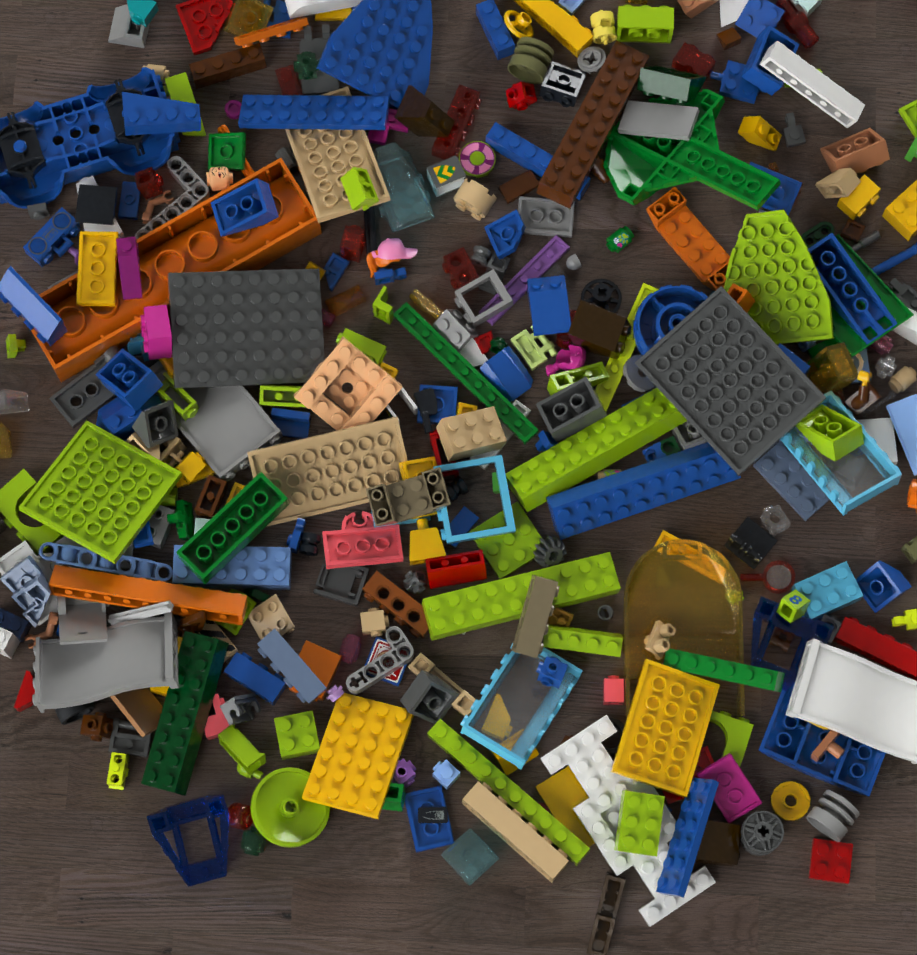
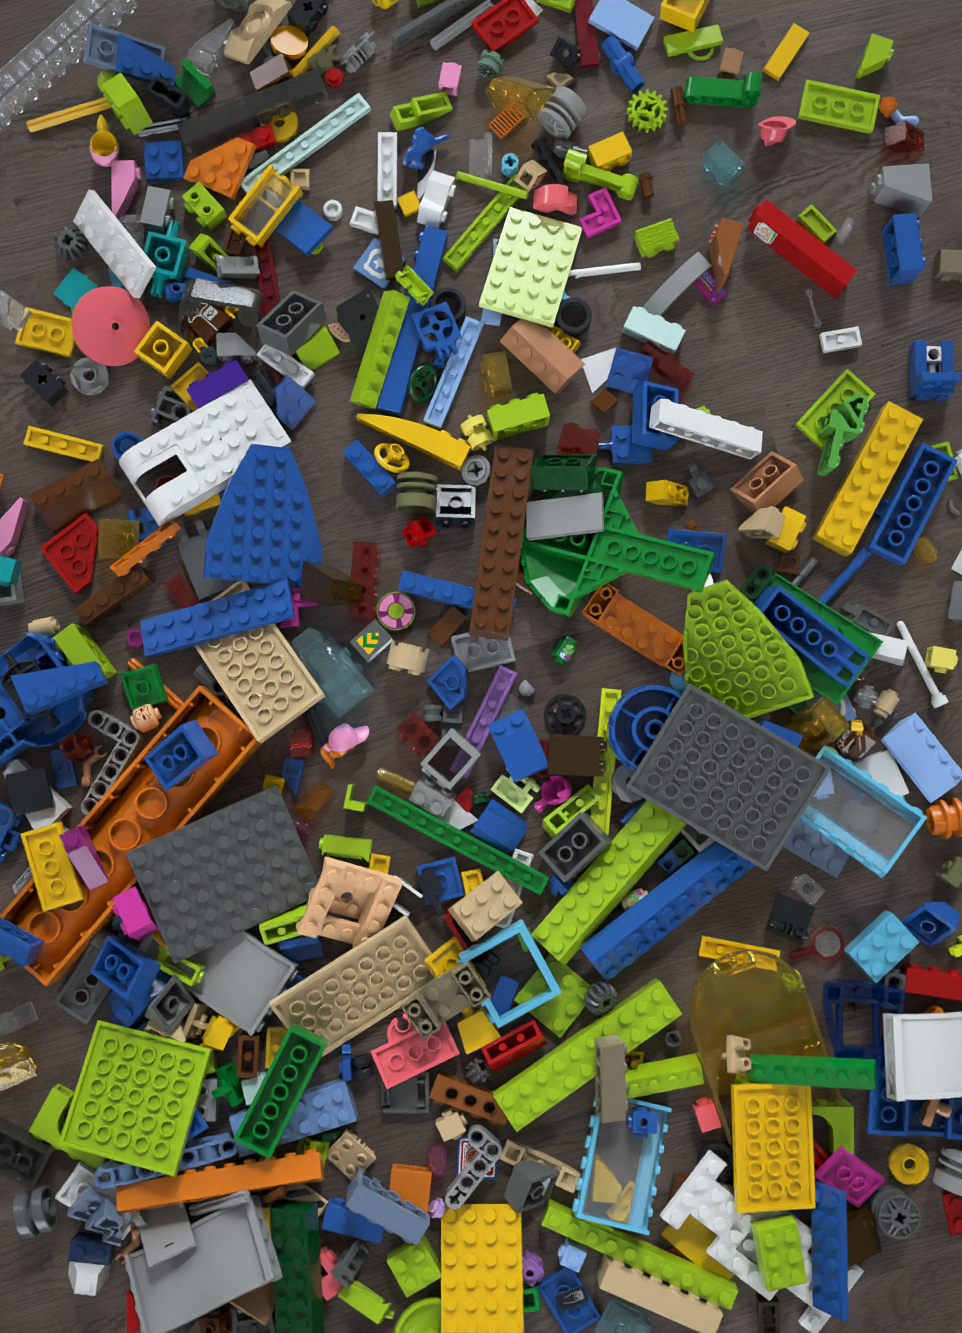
camera: 20 degrees left, 10 degrees up
clear green brick [294,51,320,80] -> none
lime hinge [340,167,379,211] -> none
blue plate [374,267,407,285] -> none
orange brick [727,284,755,313] -> none
lime brick [776,589,810,623] -> none
lime slope [796,404,864,461] -> none

